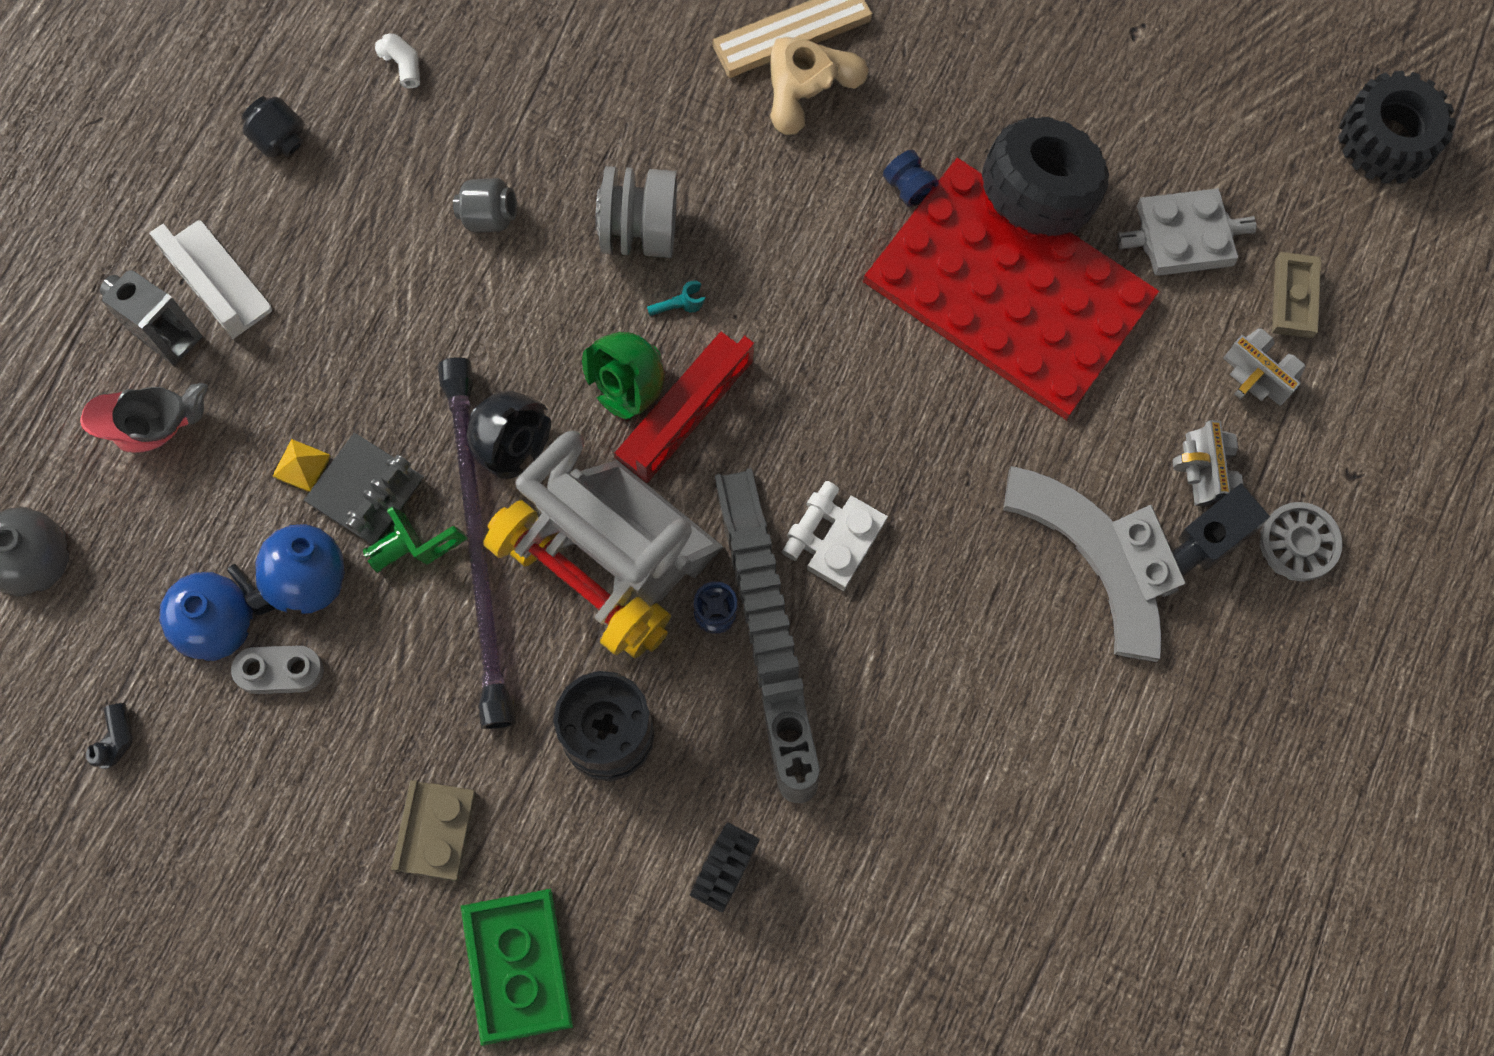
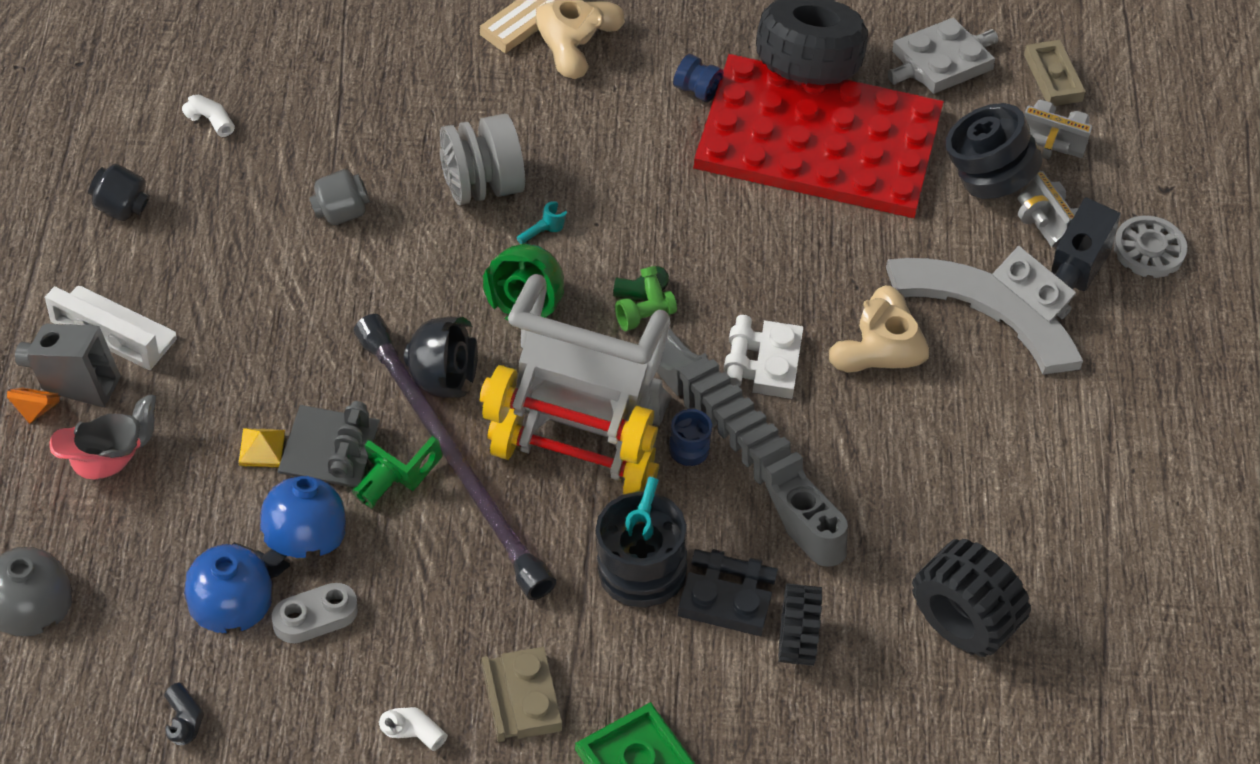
camera: 20 degrees left, 20 degrees down
red fence [614,331,754,483] -> none
none -> orange slope [7,387,61,424]
none -> white arm [379,707,448,751]
none -> dark green arm [613,266,669,302]
none -> bright green piece [615,266,677,331]
none -> teal hand [625,477,659,541]
none -> black plate [678,549,778,637]
none -> tan head [829,285,929,373]
none -> black tyre [912,539,1031,657]
none -> black wheel [945,103,1043,199]

